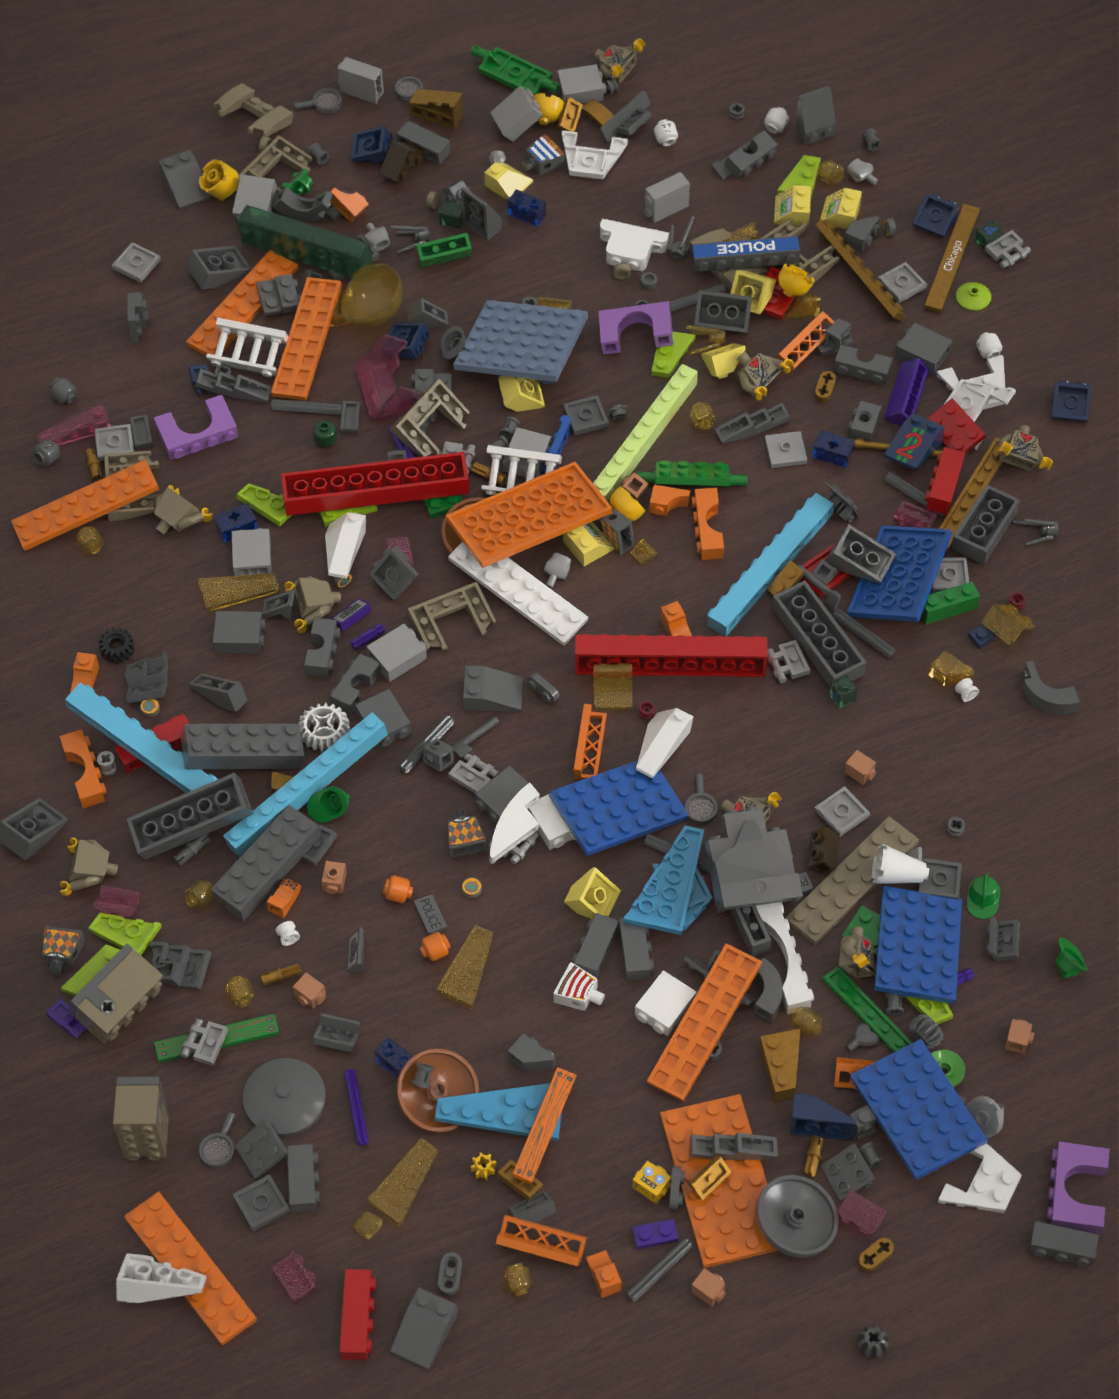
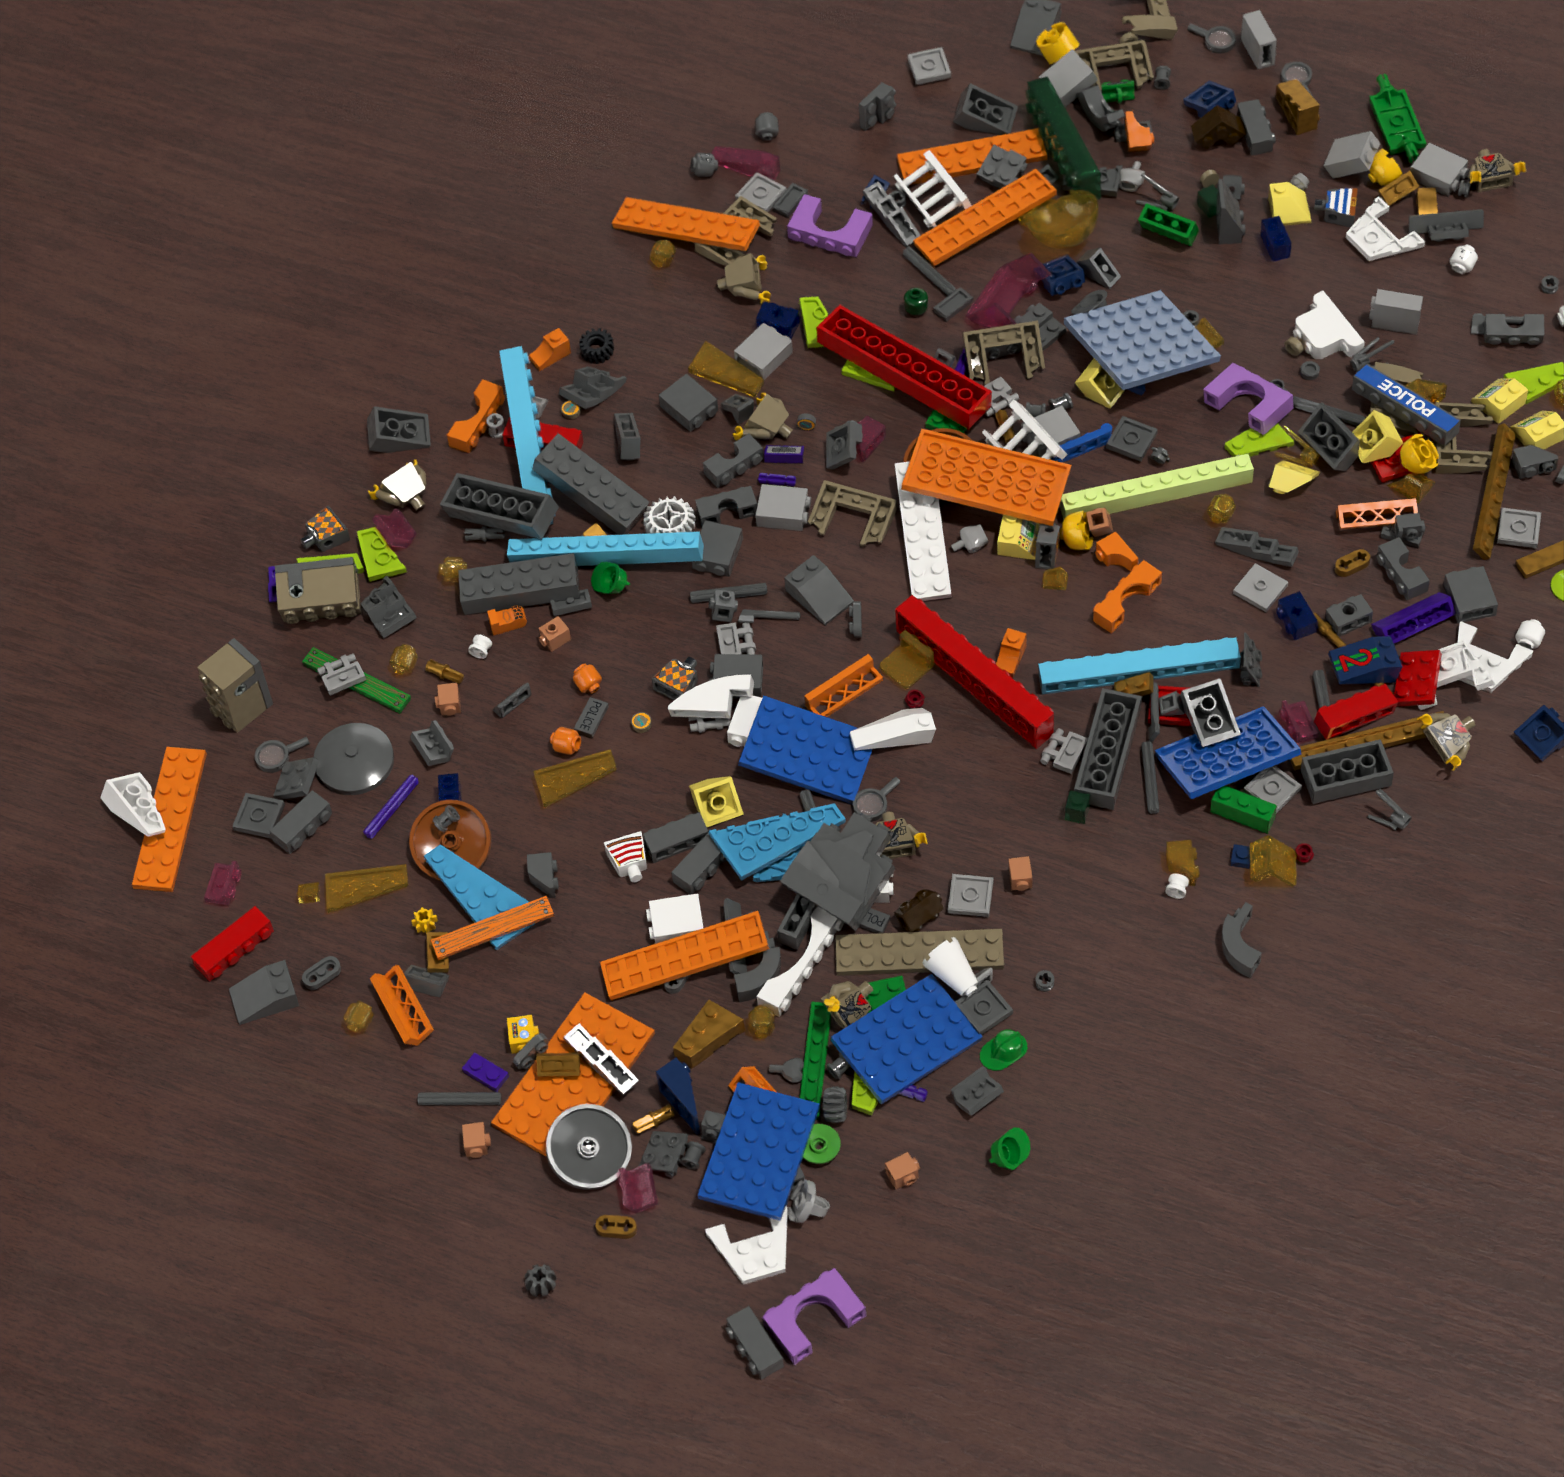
camera: 50 degrees right, 0 degrees up
pearl gold pin [85,448,103,482] -> none
white wedge [325,512,366,579] -> none
orange arch [586,1250,622,1298] -> none
green plate [637,460,747,487] -> none
torso [737,351,794,400] -> none

